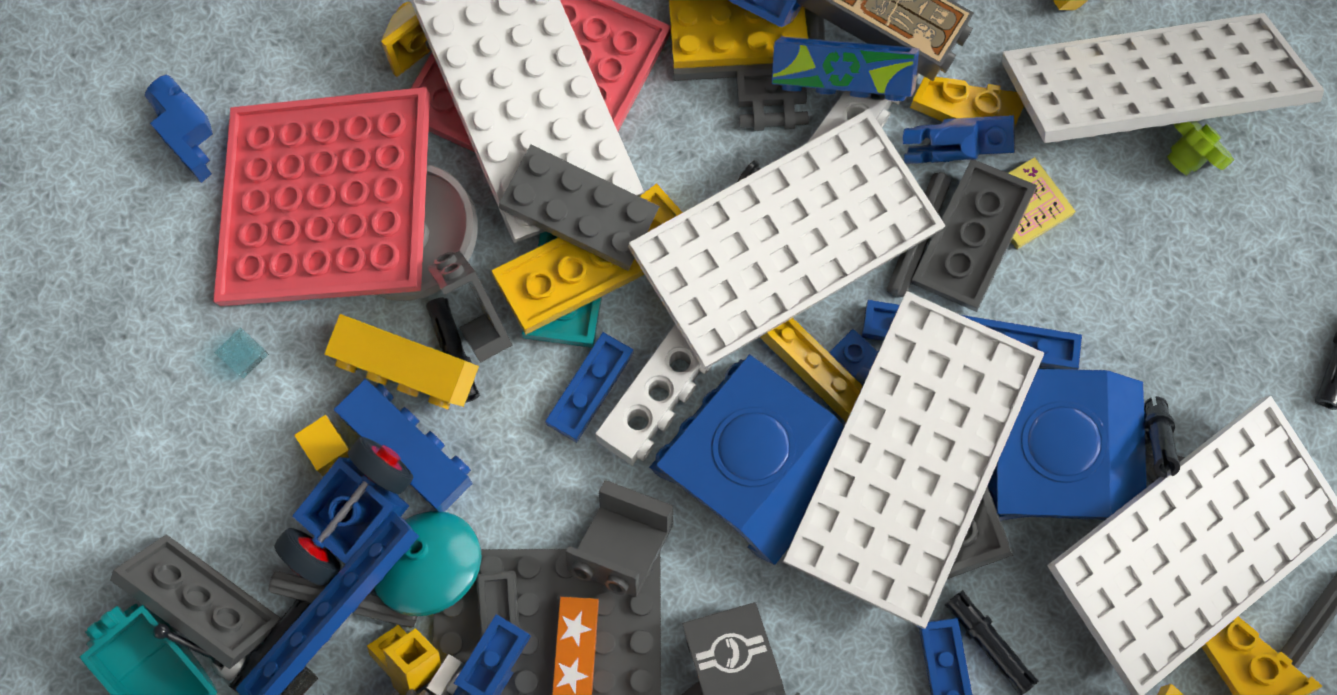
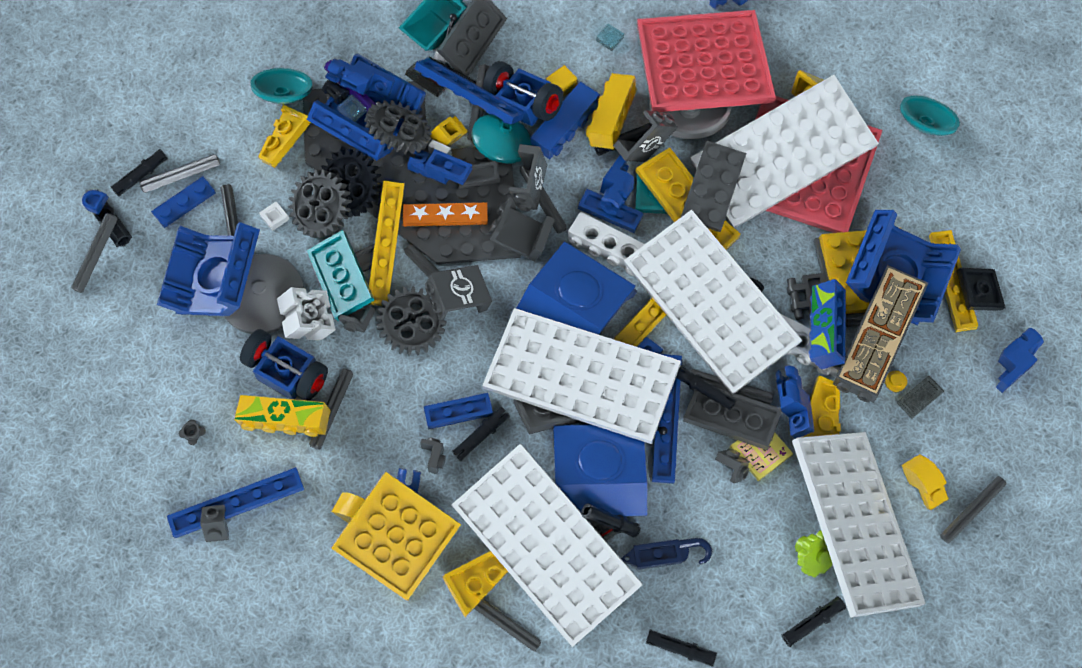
camera: 85 degrees right, 5 degrees down
none -> dark grey panel [509,144,547,211]
none -> dark grey axle [520,165,567,234]
none -> blue plate [600,155,634,215]
none -> dark blue plate [621,538,712,570]
none -> black pin [676,365,737,411]
none -> dark grey bracket [715,448,750,483]
none -> black pin [781,596,846,647]

